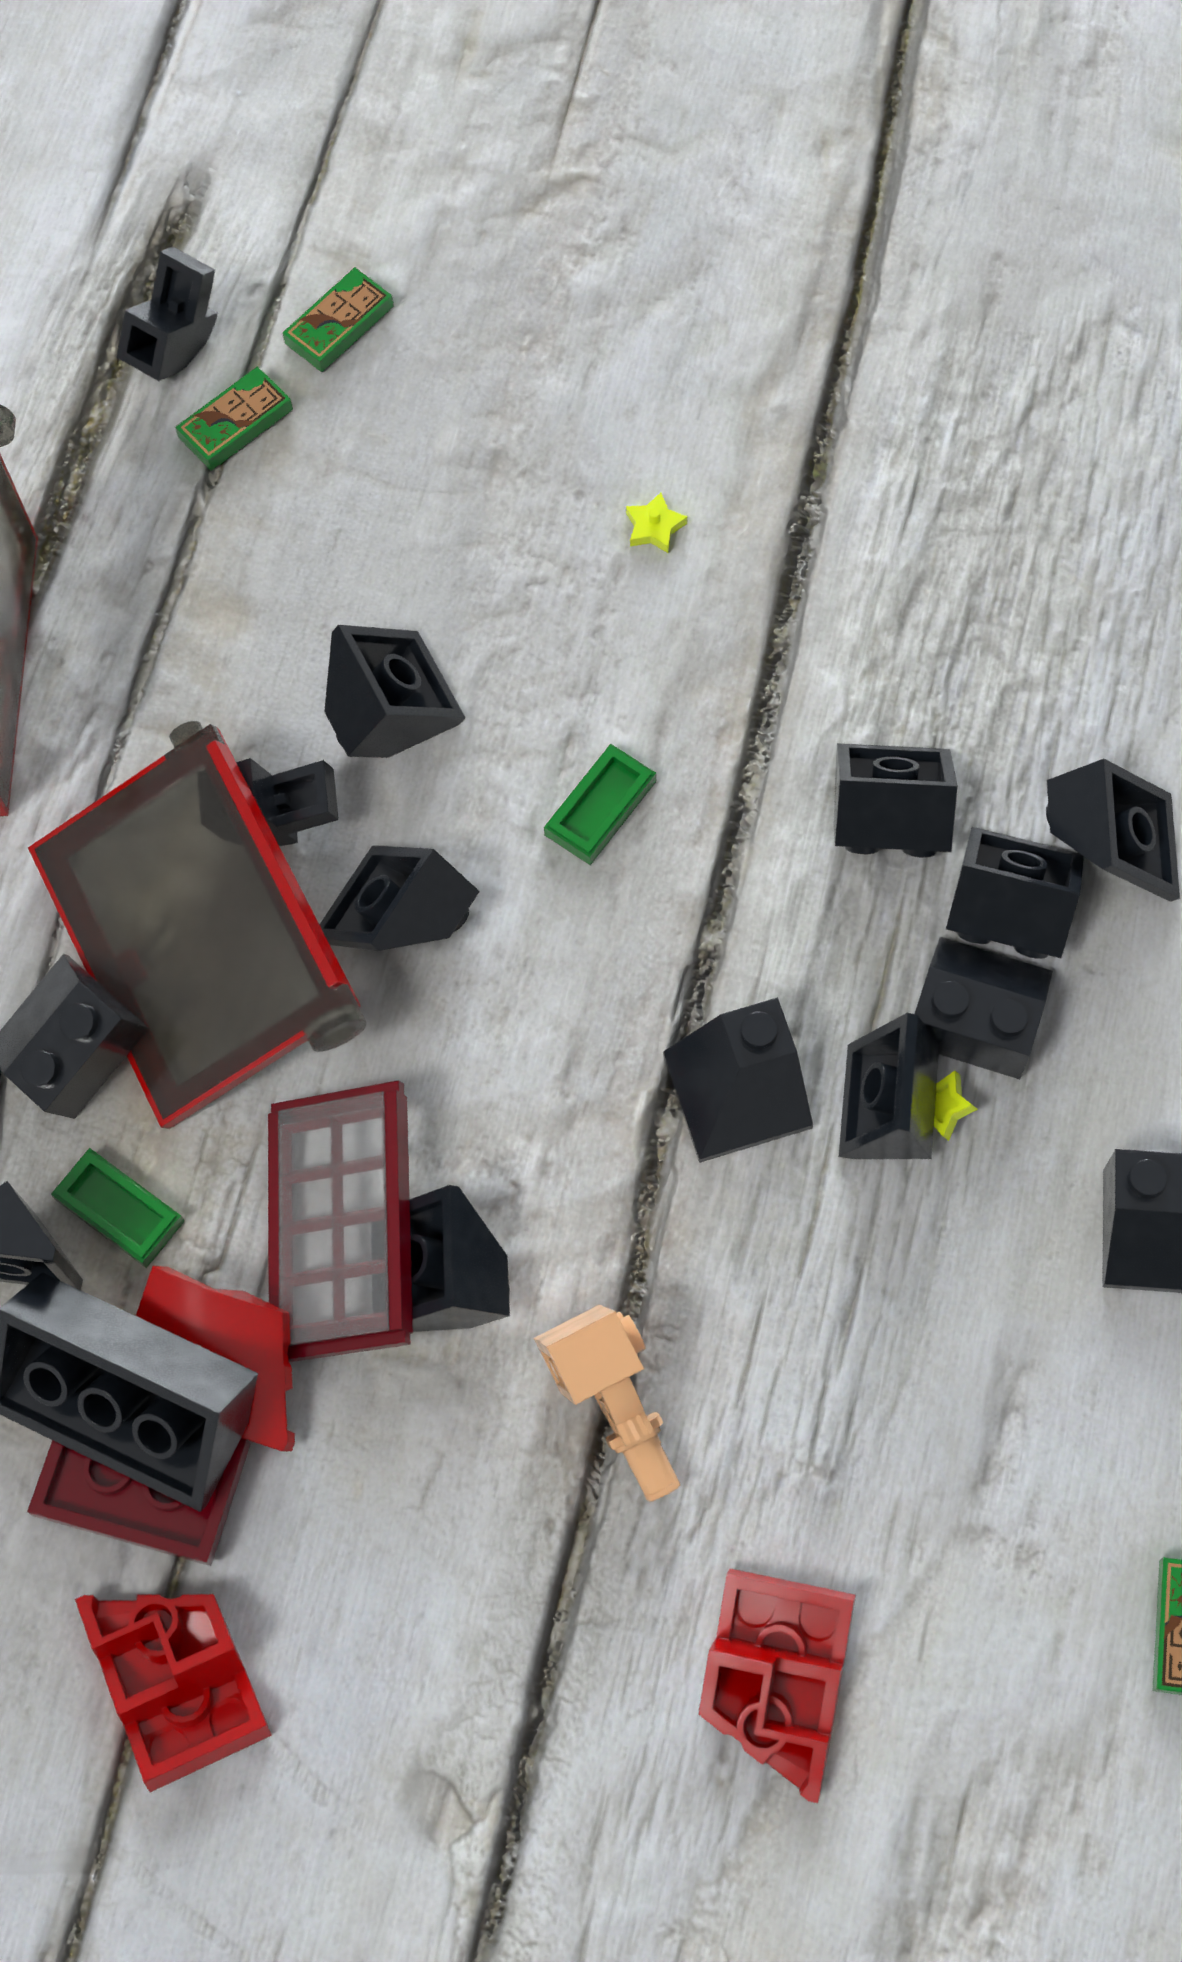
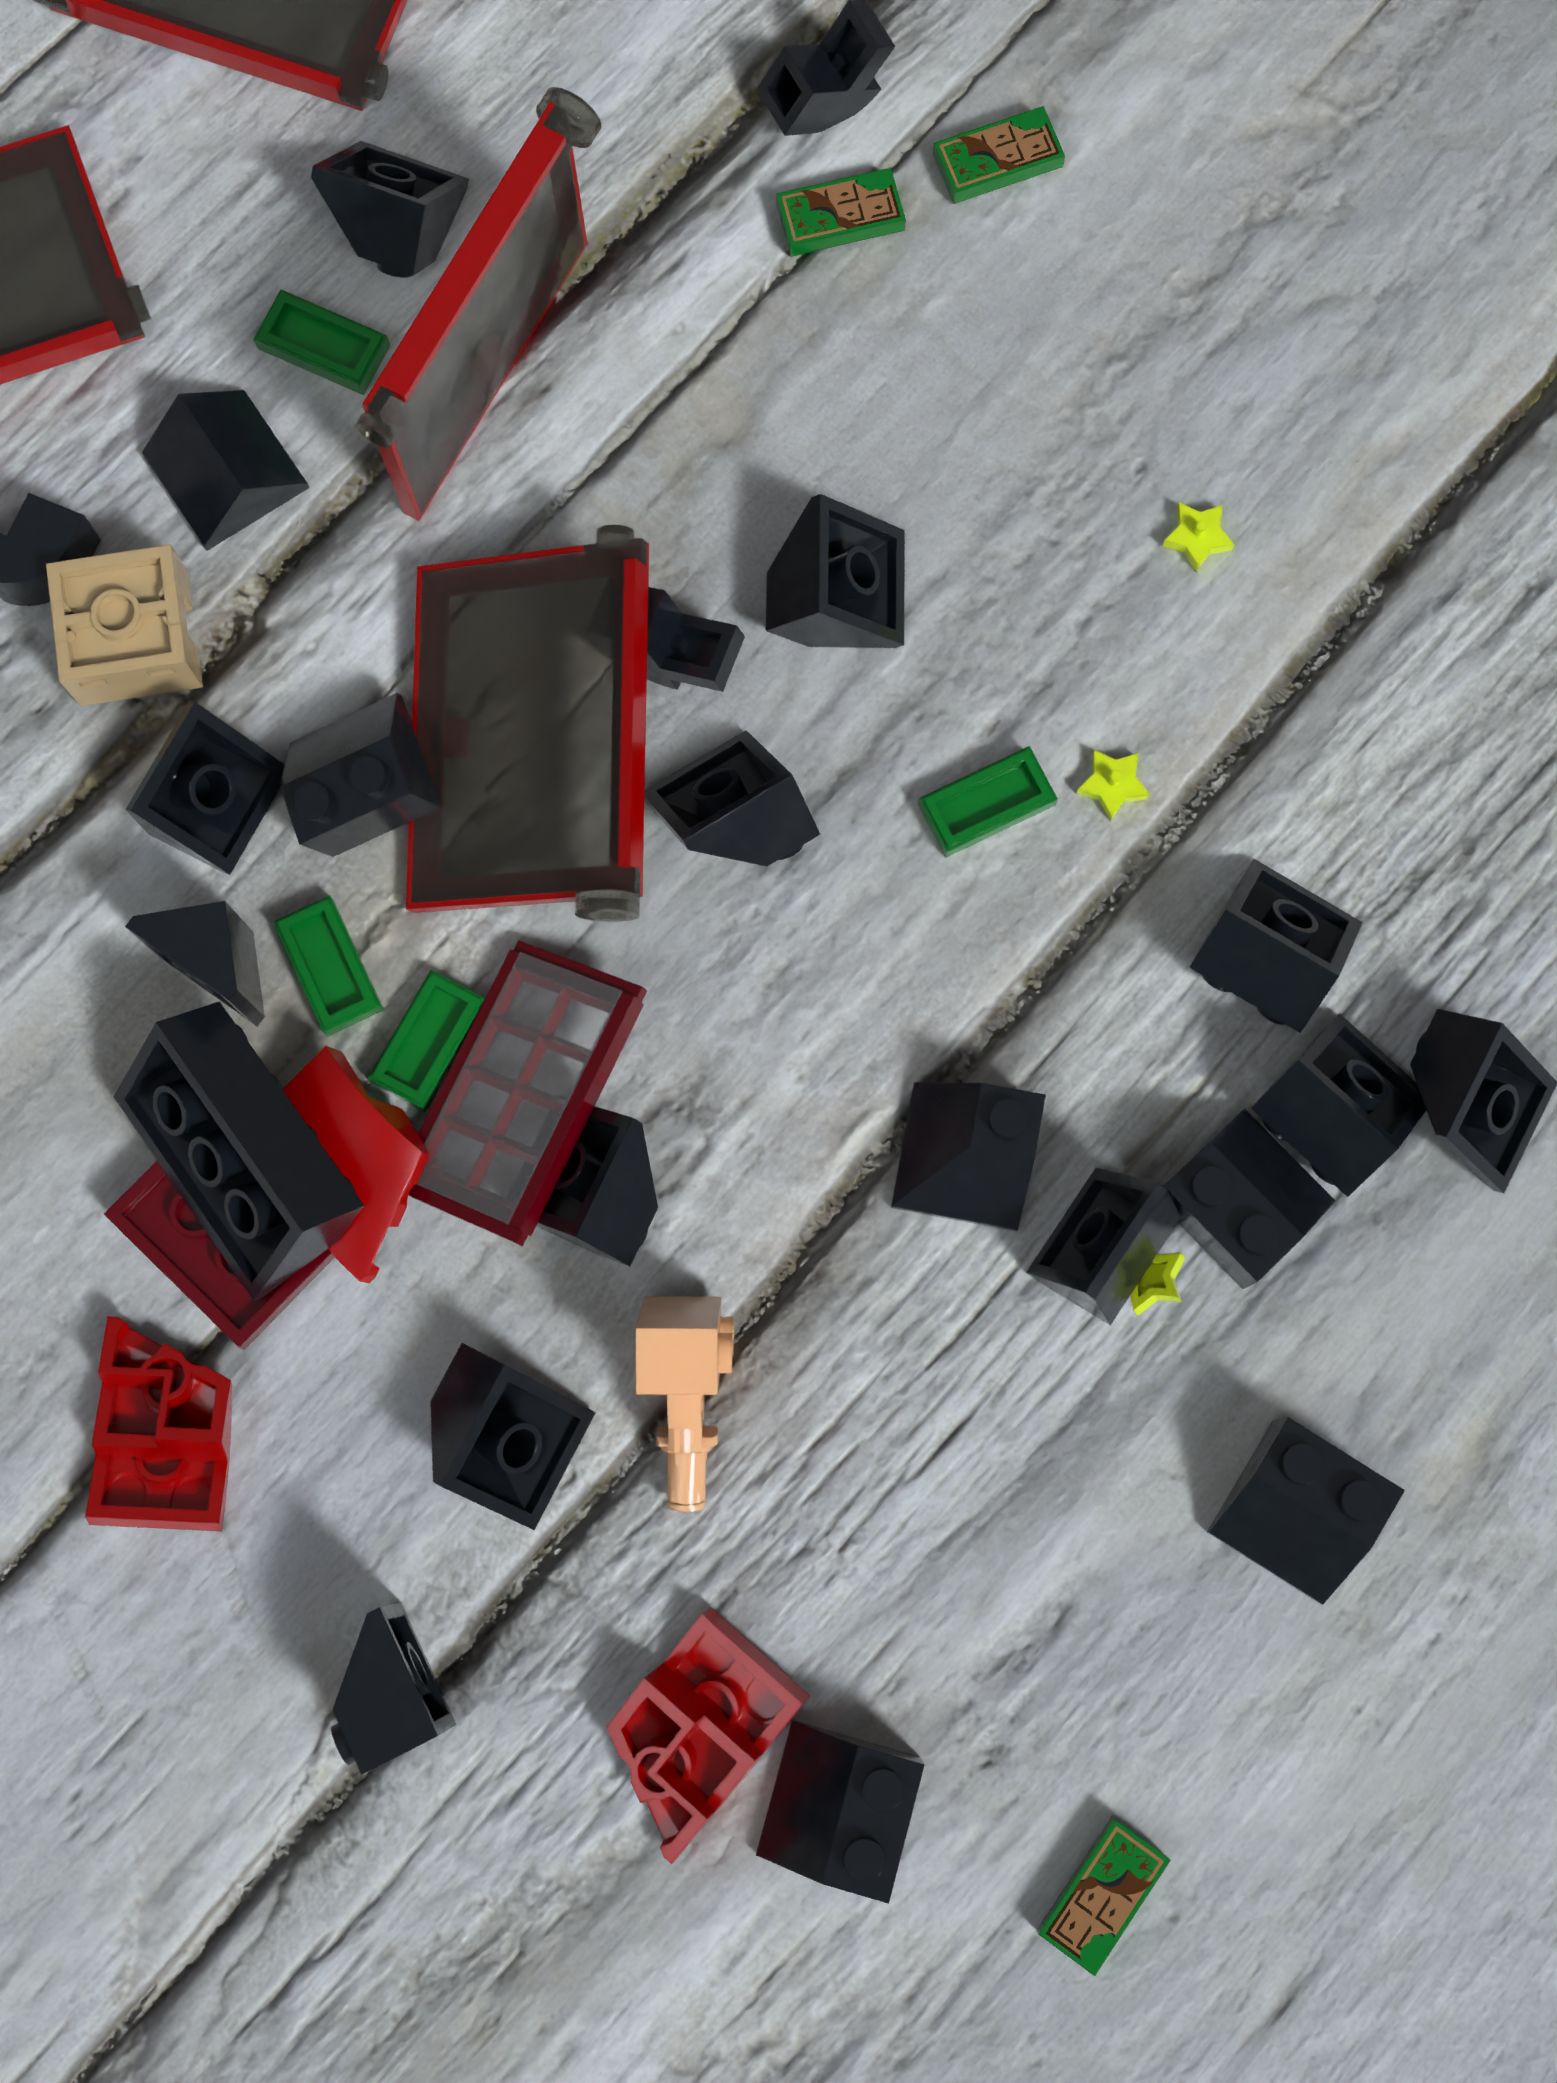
camera: 25 degrees right, 10 degrees up
none -> black slope [331,1603,457,1775]
none -> green tile [367,970,485,1112]
none -> black slope [430,1343,596,1530]
none -> black slope [756,1720,925,1904]
none -> neon yellow piece [1076,750,1150,821]

